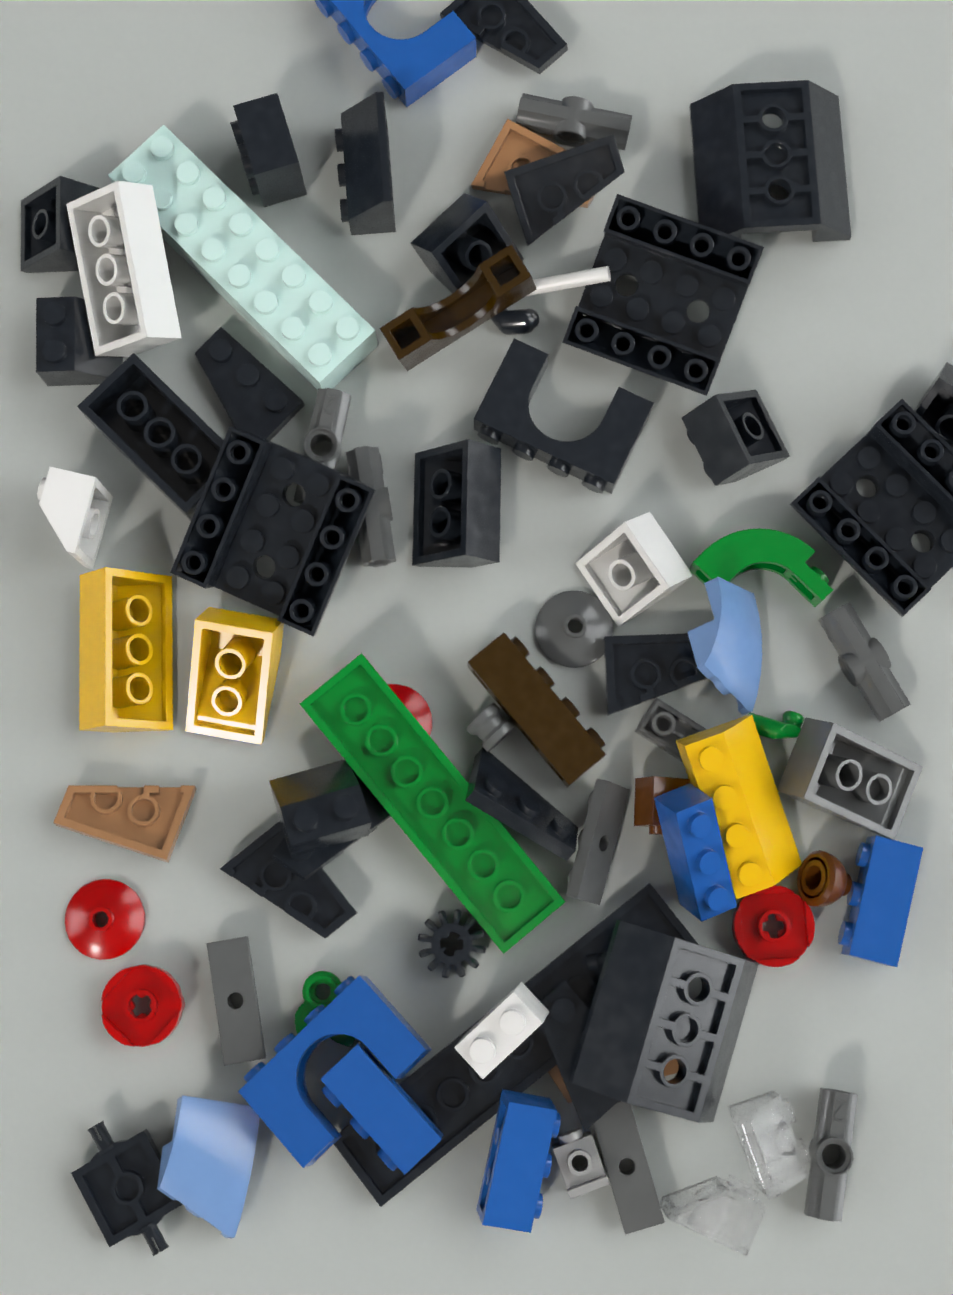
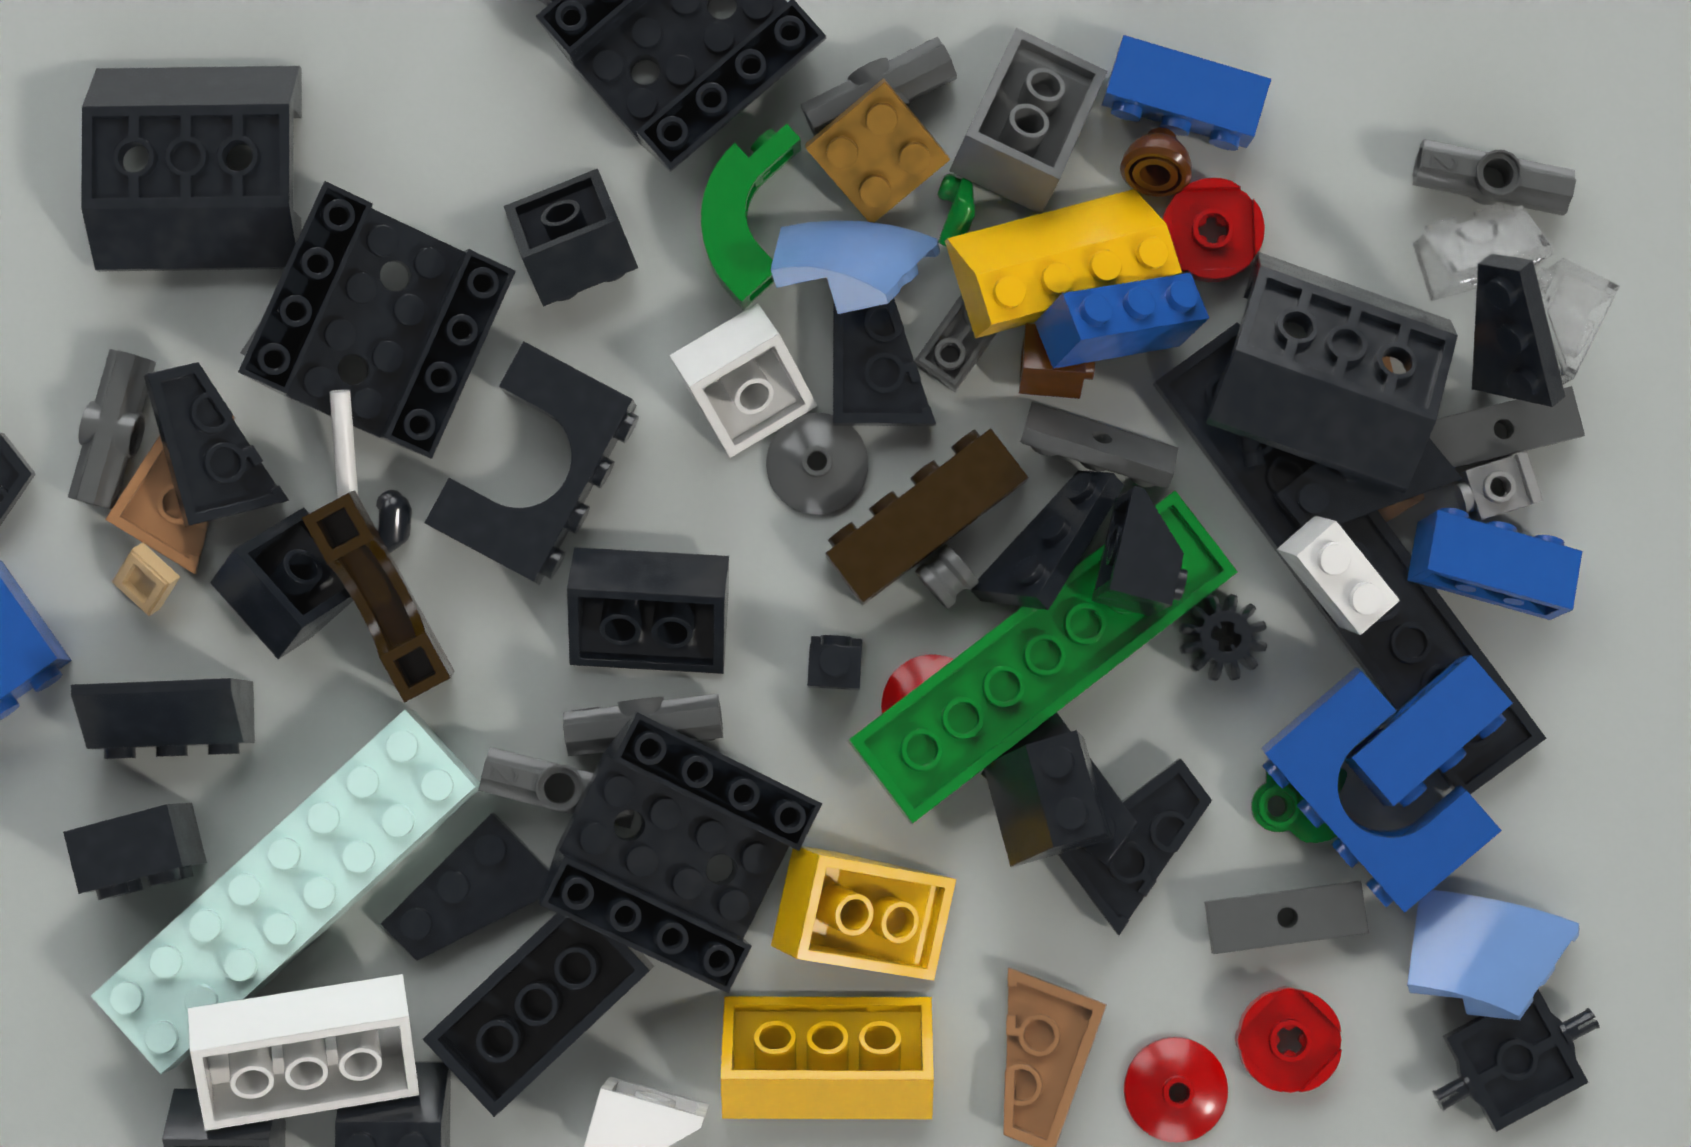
camera: 90 degrees left, 5 degrees up
none -> tan tile [112,542,180,616]
none -> pearl gold plate [805,78,950,223]
none -> black brick [807,635,862,690]
none -> black slope [1091,486,1188,616]
none -> black wing [1472,253,1566,407]

